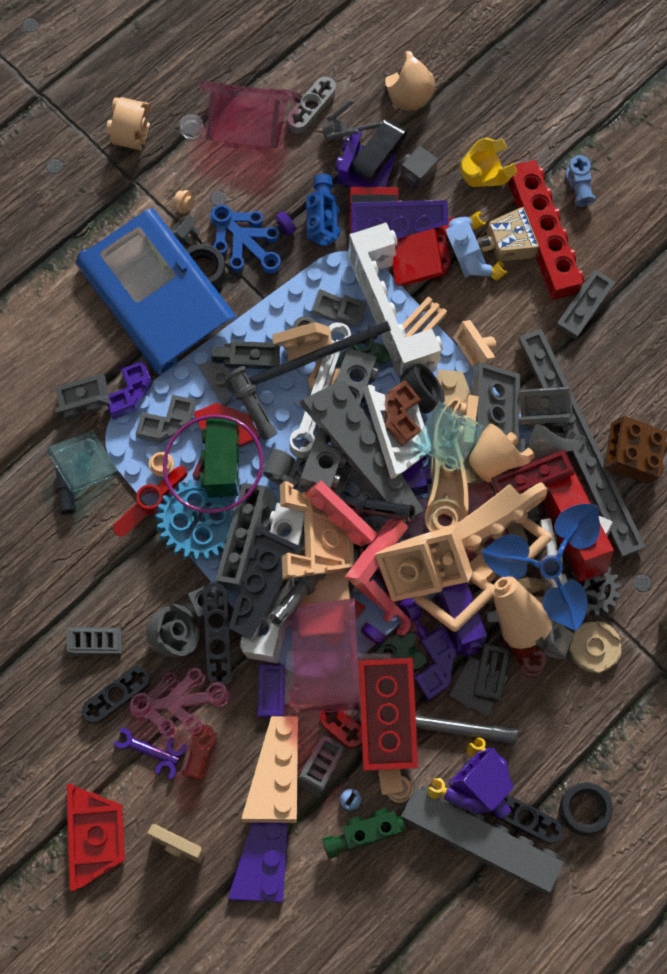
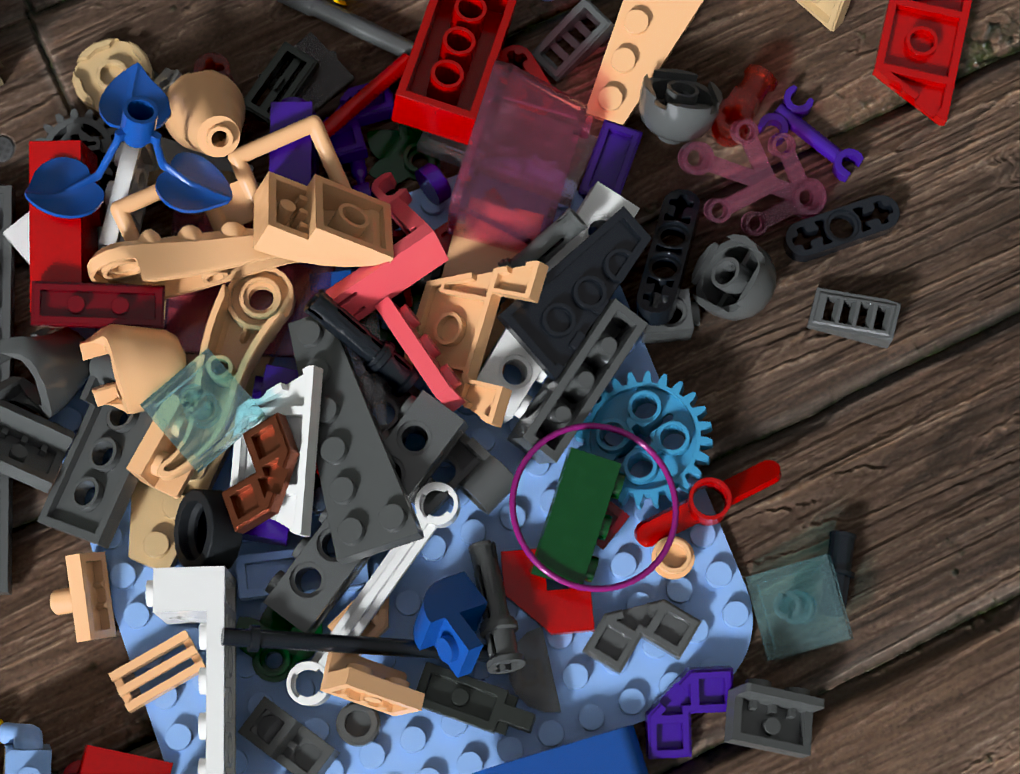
camera: 155 degrees left, 5 degrees up
none -> red bar [323,53,409,138]
none -> blue brick [413,571,488,678]
none -> dark grey cylinder [639,69,723,145]

